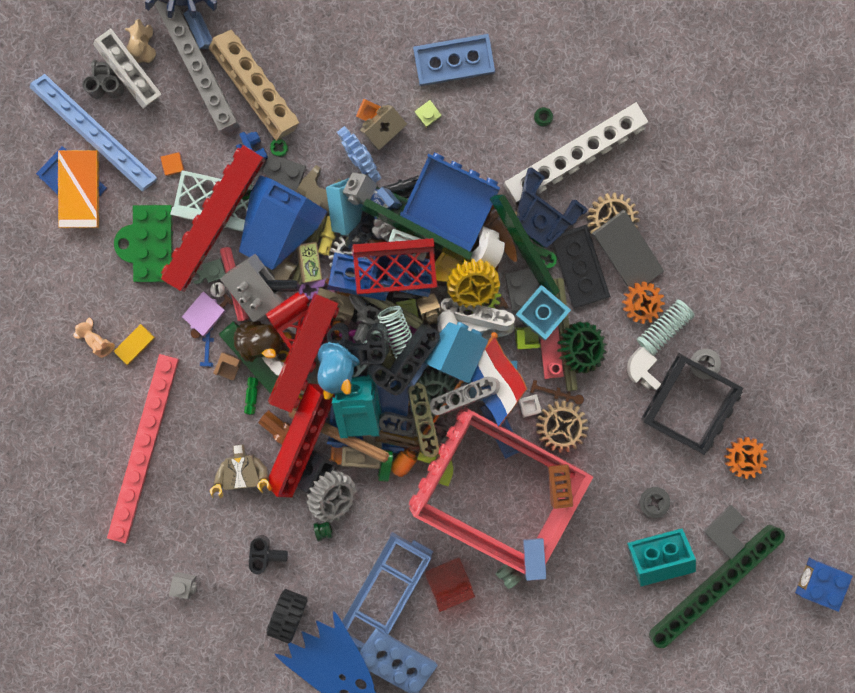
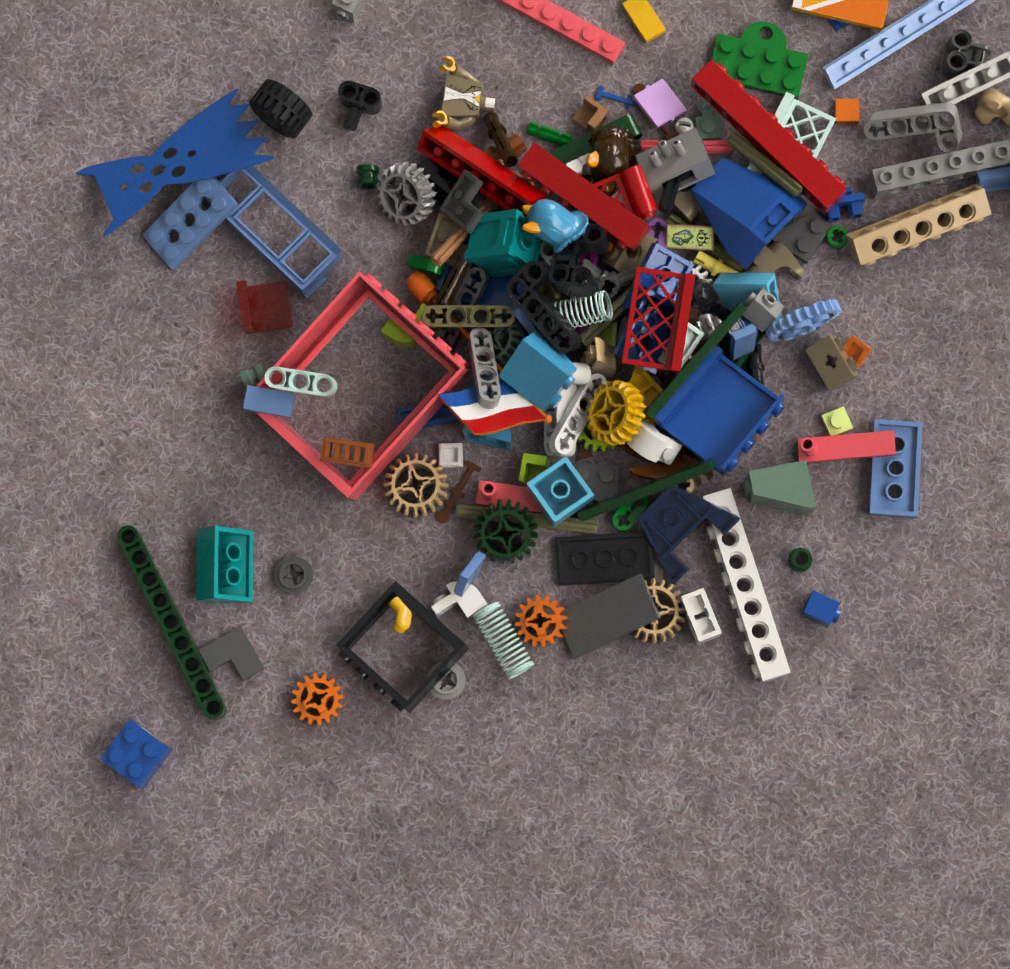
camera: 115 degrees right, 10 degrees down
none -> light aqua beam [265,367,338,397]
none -> yellow arm [389,597,412,633]
none -> dark grey tile [440,169,484,234]
none -> medium blue tile [454,551,486,597]
none -> dark brown pin [483,112,518,168]
none -> white brick [680,588,722,645]
none -> olive axle [727,132,803,197]
none -> sand green slope [742,460,816,516]
none -> coral piece [797,430,896,463]
none -> blue brick [801,590,841,627]
none -> light grey beam [864,102,962,153]

